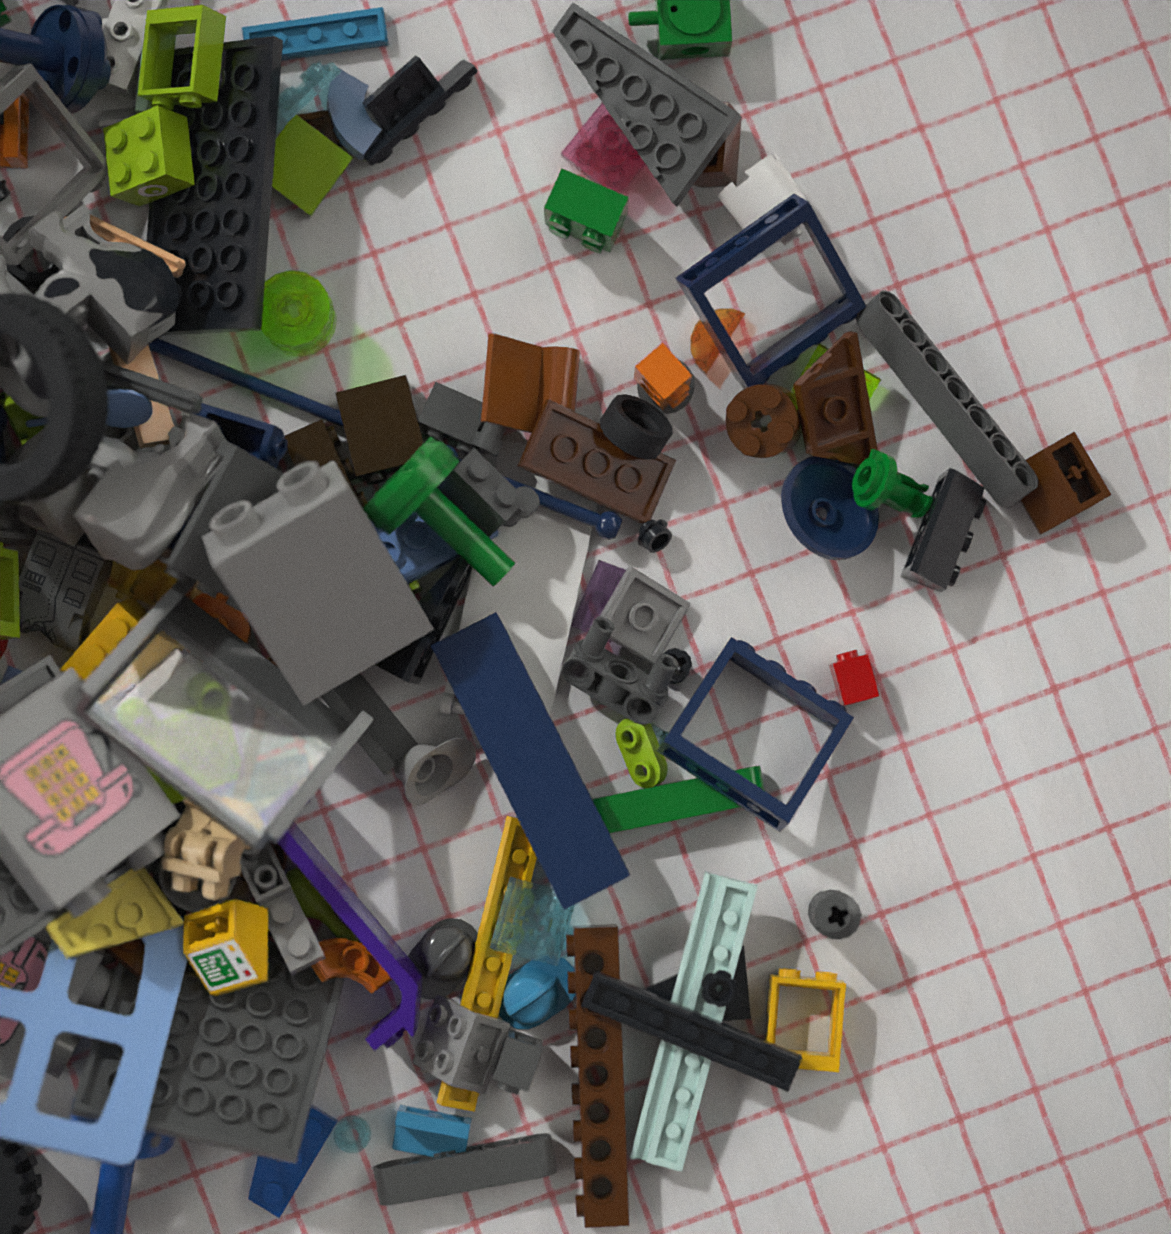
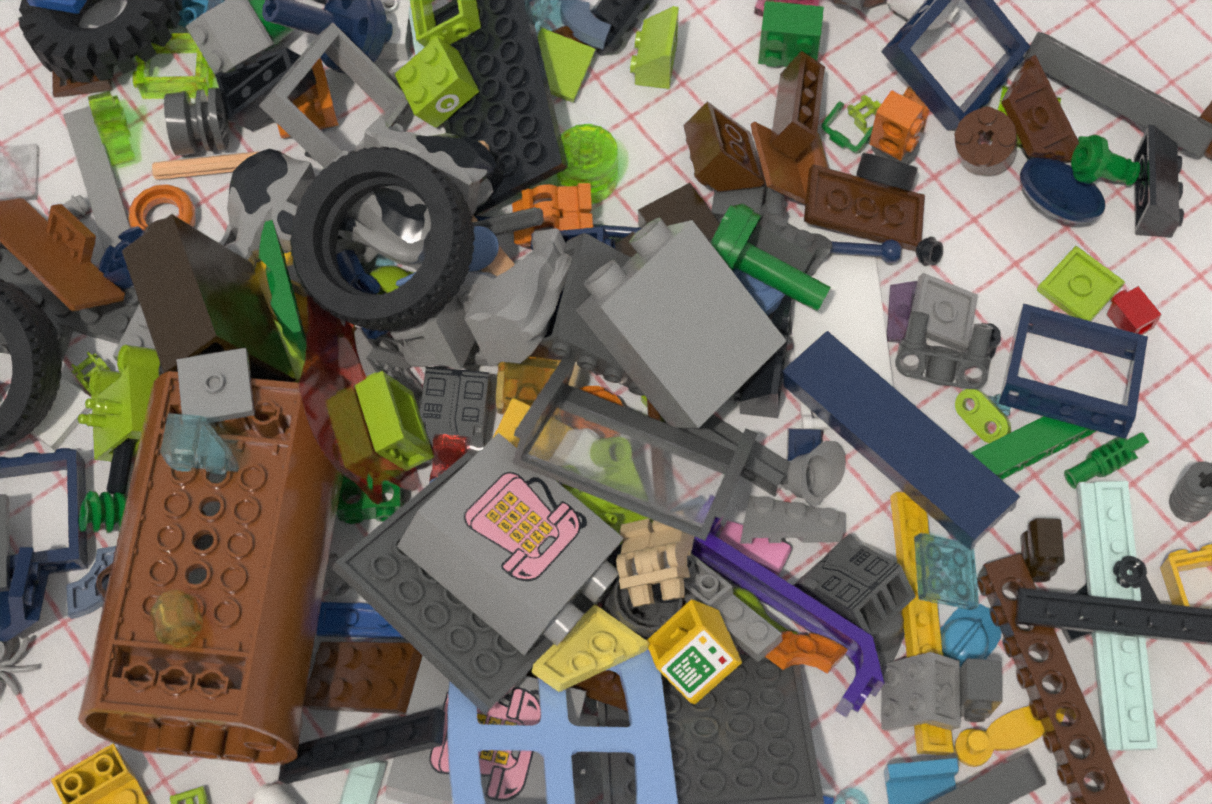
camera: 15 degrees left, 20 degrees down
none -> clear red bracket [429,434,467,482]
none -> orange hips [512,183,593,247]
none -> lime slope [630,6,679,89]
none -> reddish brown slope [683,101,765,191]
none -> bright pink slope [719,521,792,576]
none -> light grey wing [740,495,845,544]
none -> reddish brown brick [770,51,825,160]
none -> dark blue tile [786,428,821,461]
none -> dark grey piece [793,533,916,637]
none -> green piece [821,101,873,154]
none -> lime piece [847,94,881,134]
none -> yellow brick [954,706,1064,767]
none -> dark brown brick [1020,518,1065,583]
none -> lime tile [1036,245,1125,321]
none -> green hinge [1064,432,1149,489]

